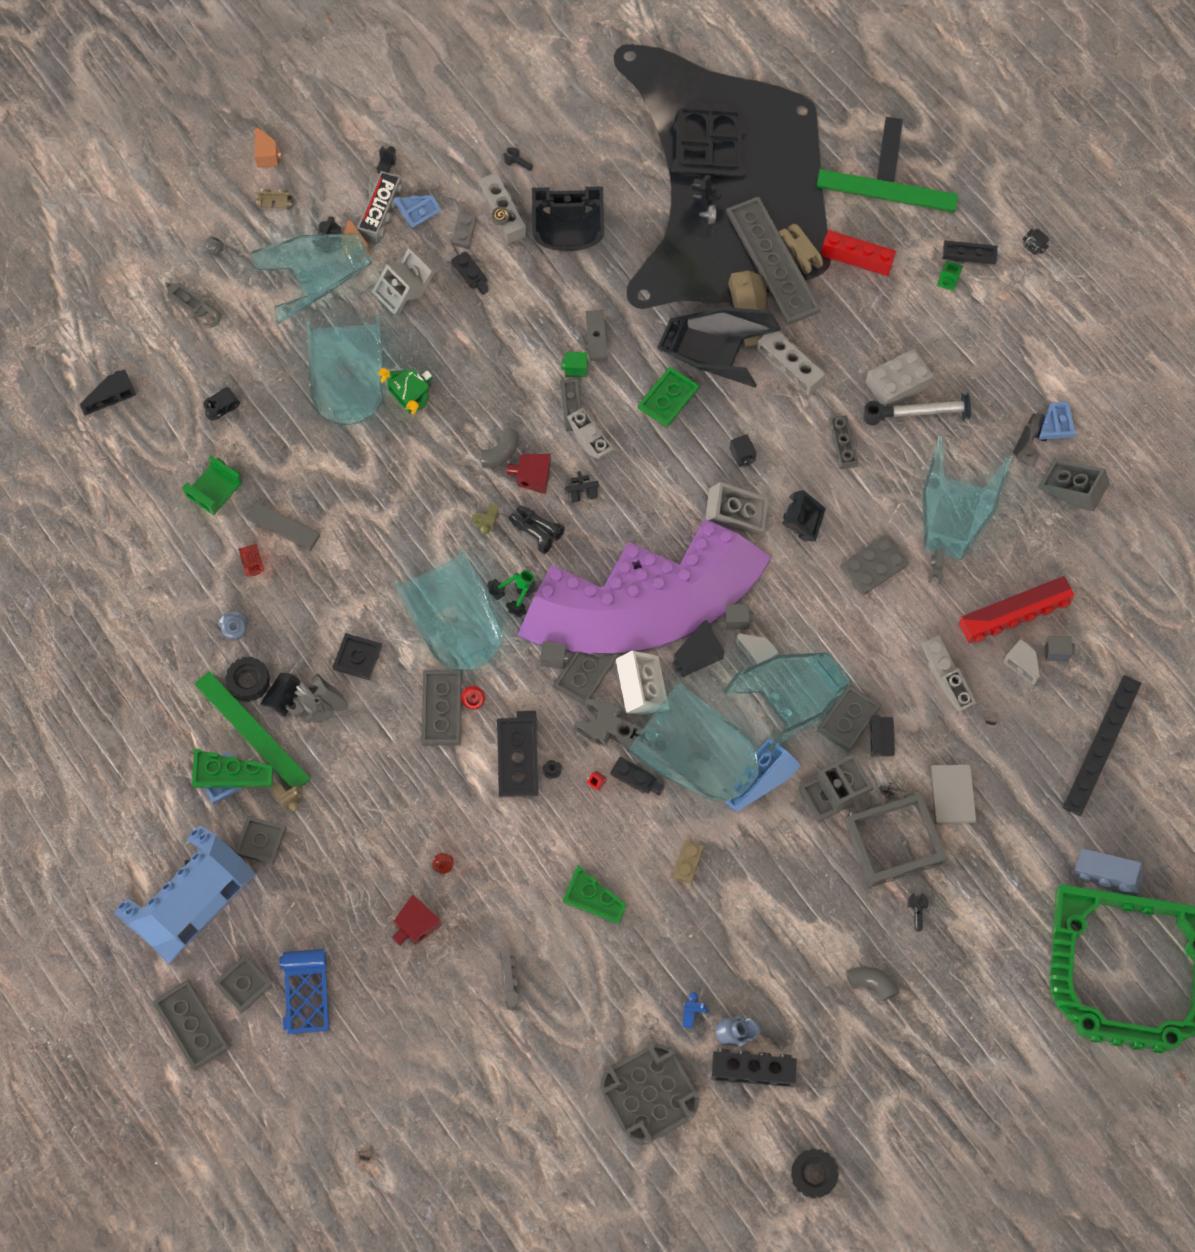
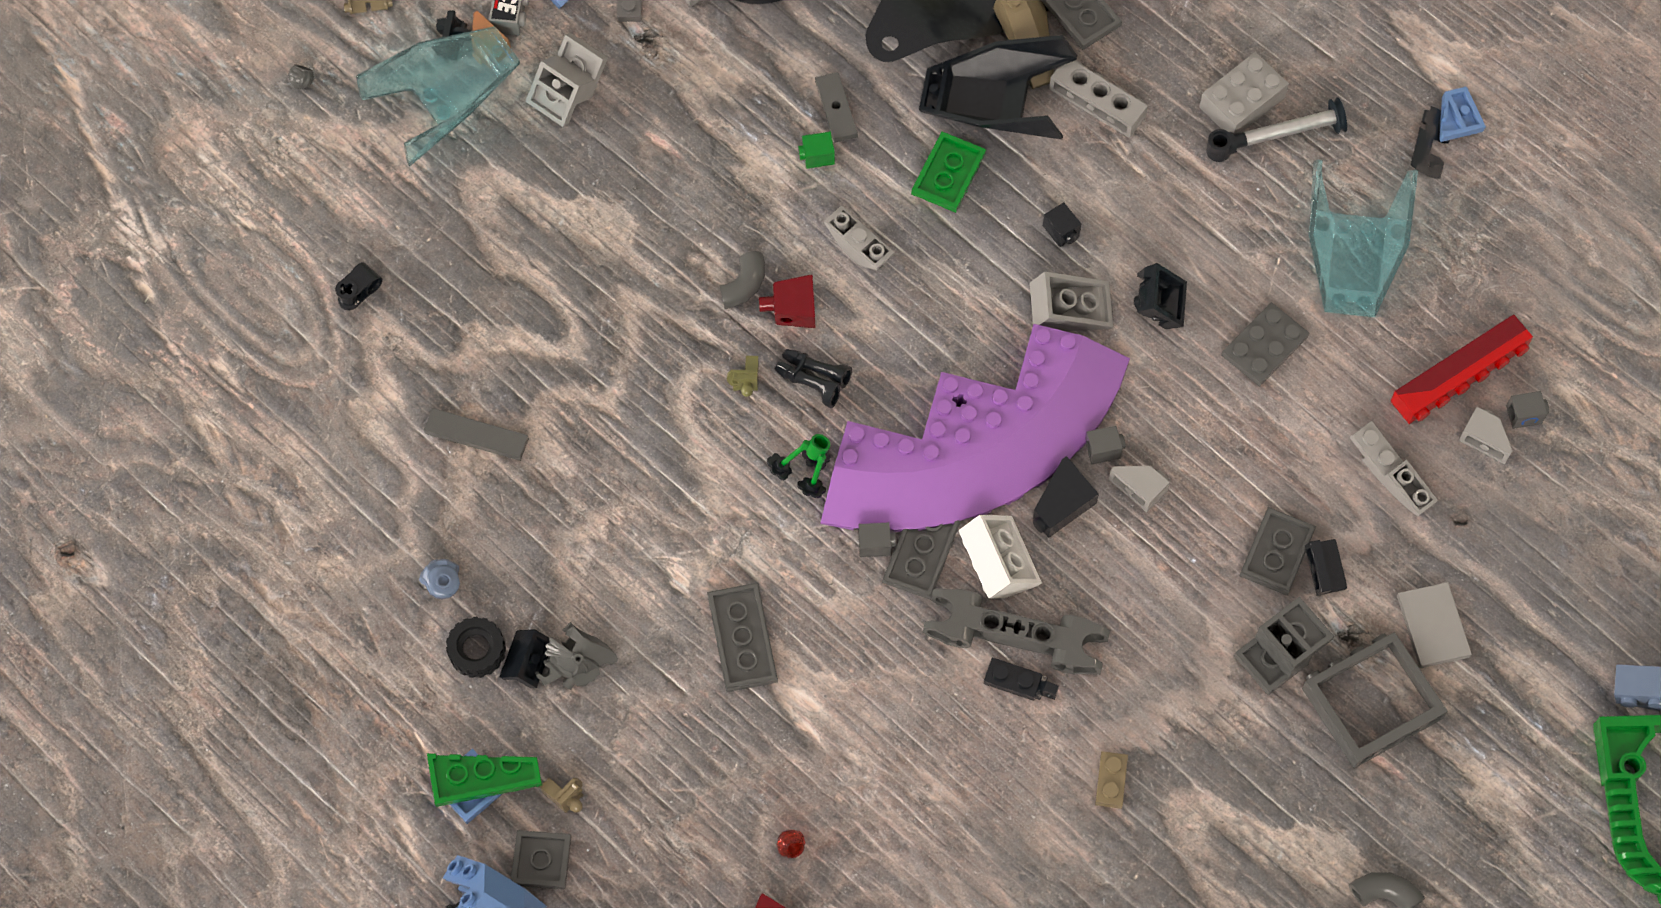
camera: 10 degrees left, 0 degrees up
black slope [79,369,136,416] -> none
dark grey plate [165,282,221,328] -> none
green panel [182,455,242,515] -> none
green tile [194,671,310,789] -> none
clear red brick [238,544,265,576] -> none
clear light blue windscreen [306,315,384,425] -> none
black plate [333,633,382,681] -> none
green torso [377,368,433,415] -> none
clear light blue windscreen [394,548,502,671] -> none
black hinge [451,251,489,295] -> none
red hat [461,686,485,709] -> none
black hinge [497,710,538,798] -> none
black plate [542,760,562,779] -> none
dark grey tile [560,379,582,431] -> none
green wing [563,865,626,925] -> none
black hips [564,471,599,503] -> none
red piece [586,771,607,790] -> none
clear light blue windscreen [628,683,759,801] -> none
clear light blue windscreen [723,652,851,752] -> none
medium blue wedge [725,738,801,812] -> none
dark grey tile [828,415,858,469] -> none
black bar [907,893,929,932] -> none
dark grey plate [928,549,945,584] -> none
dark grey slope [1039,459,1110,511] -> none
black plate [1062,675,1142,817] -> none

